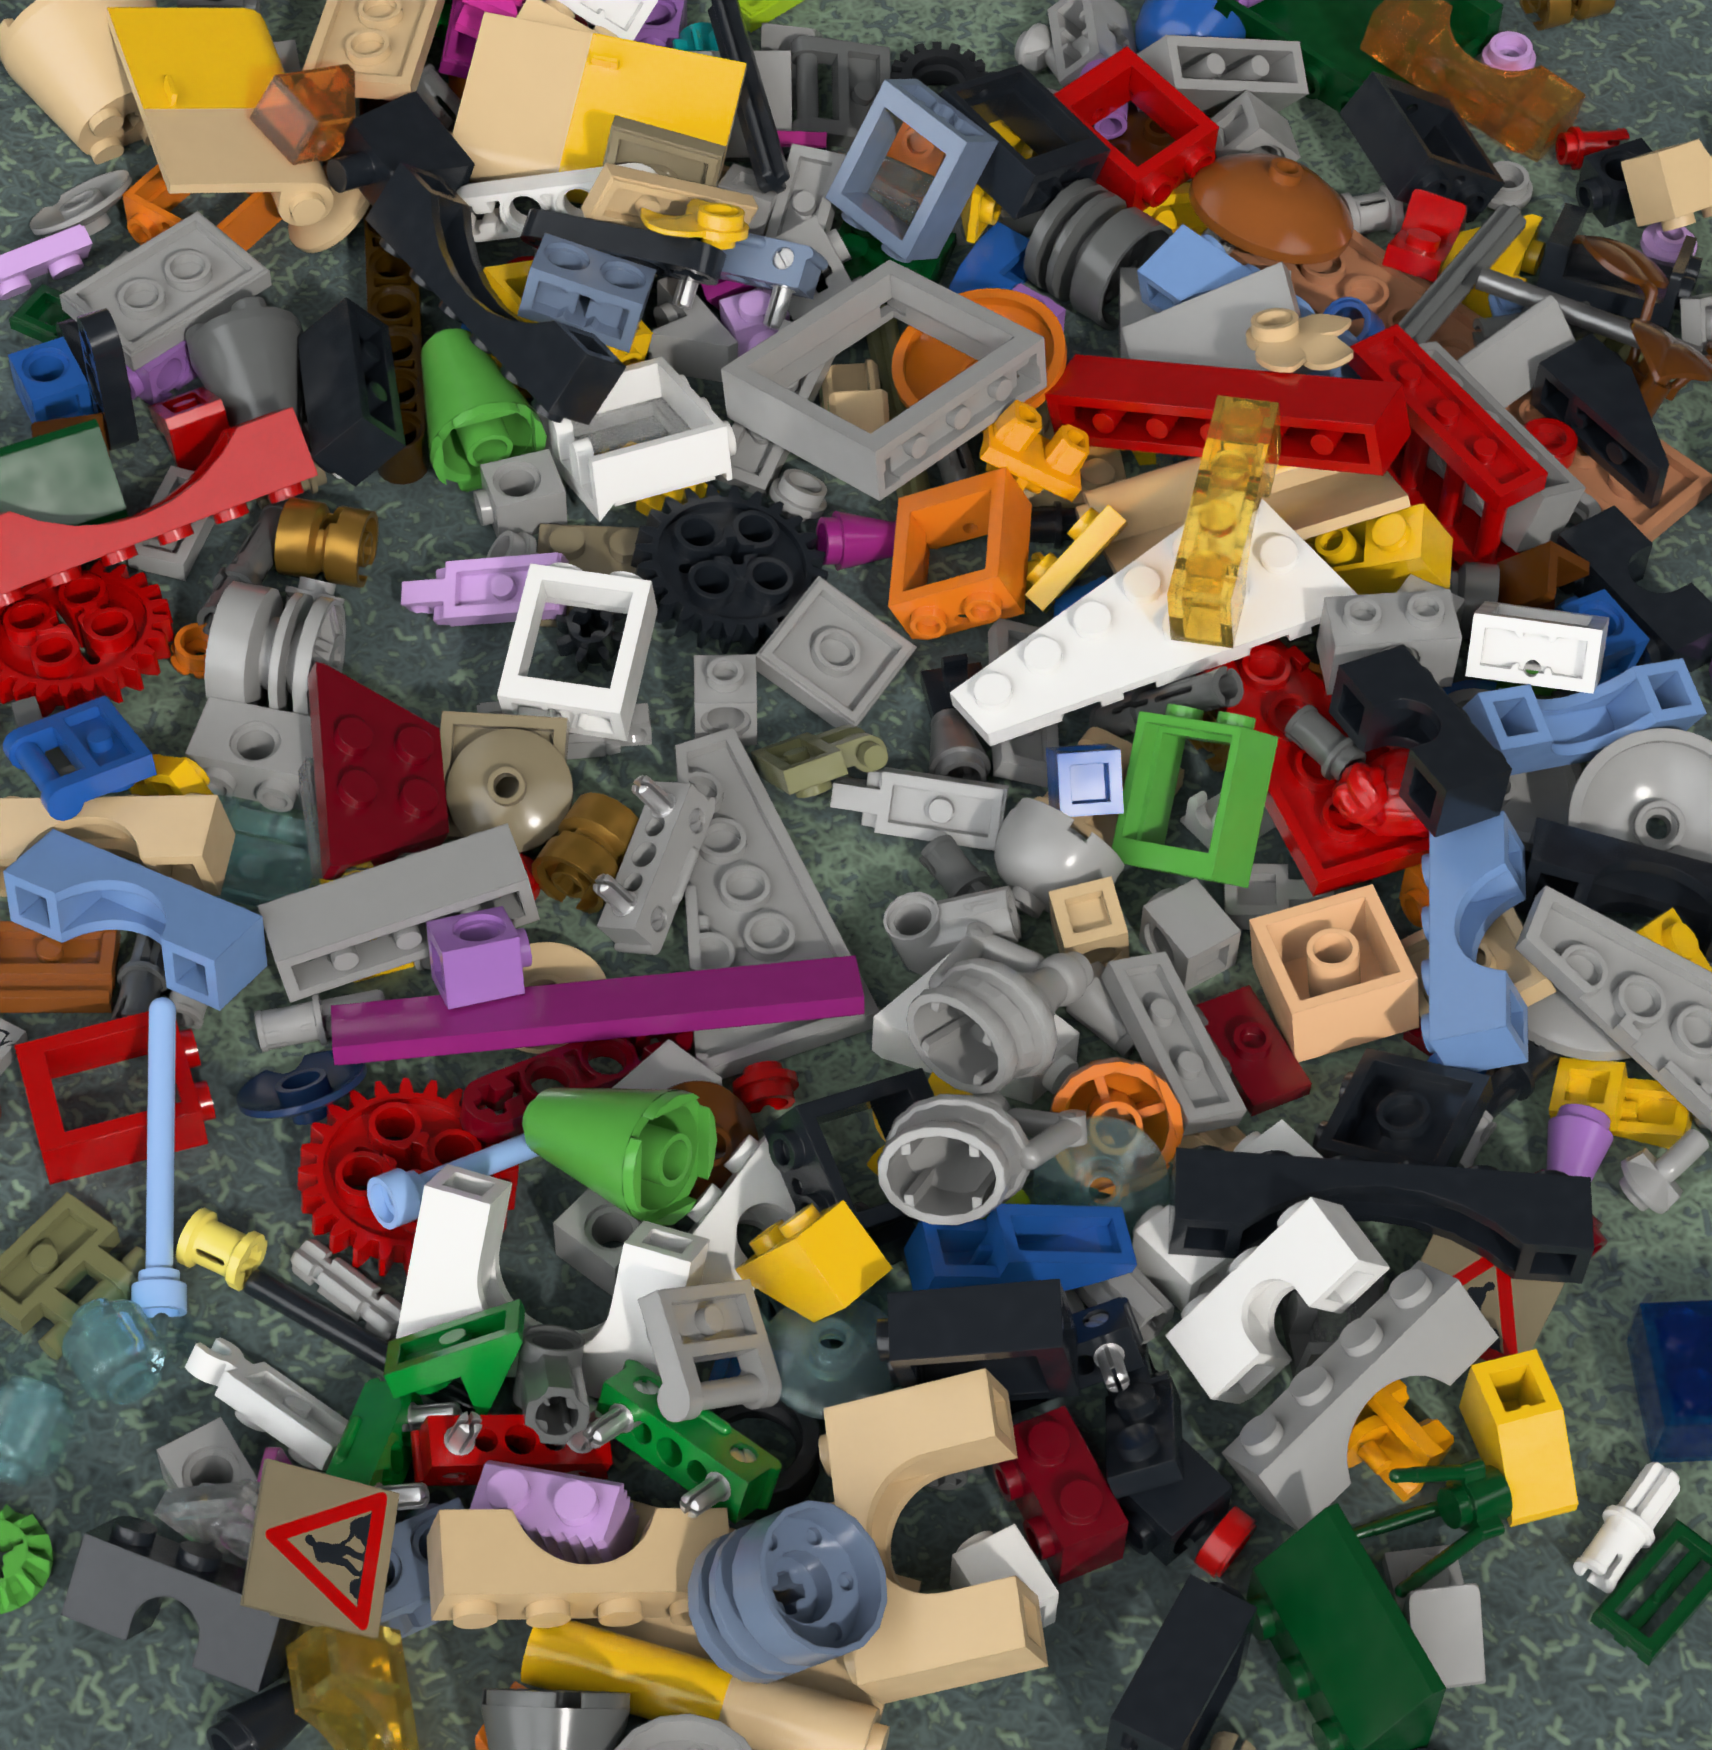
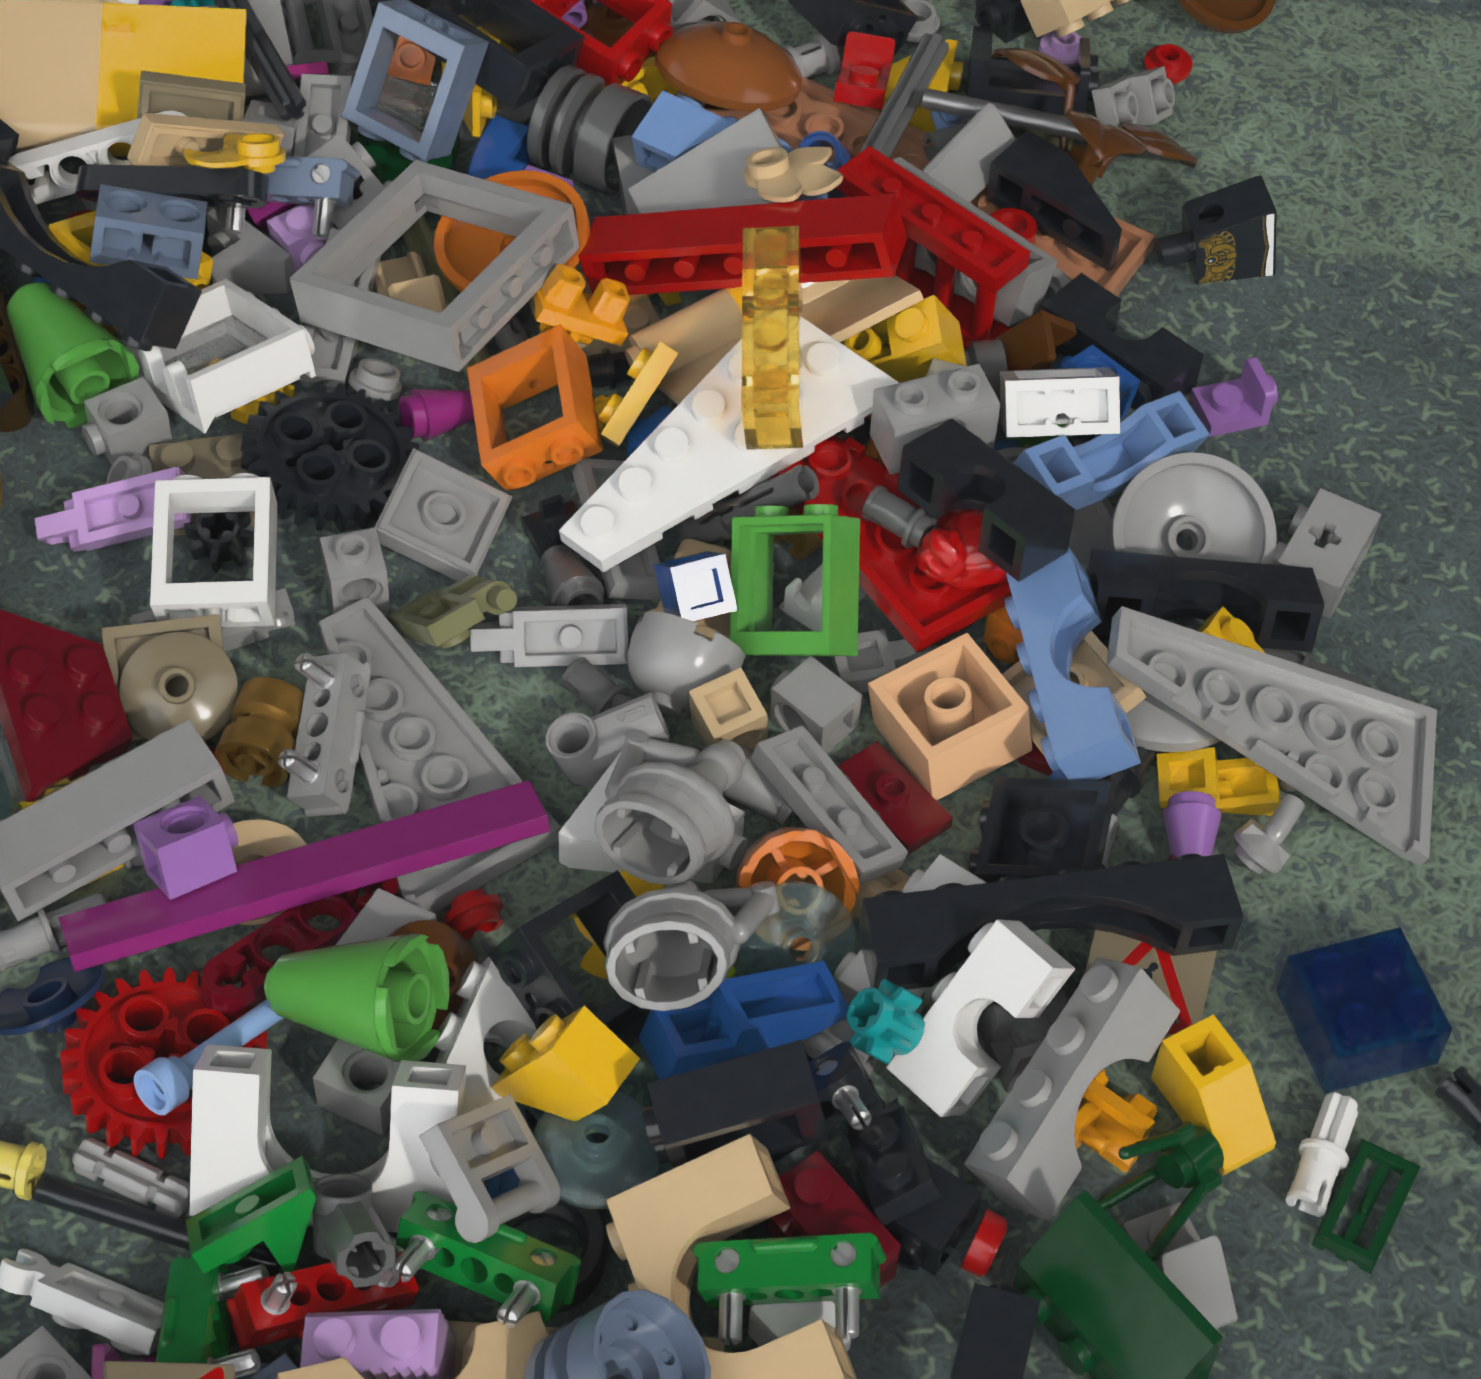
camera: 15 degrees left, 0 degrees up
none -> green piece [692,1233,886,1345]
none -> teal gear [847,979,925,1064]

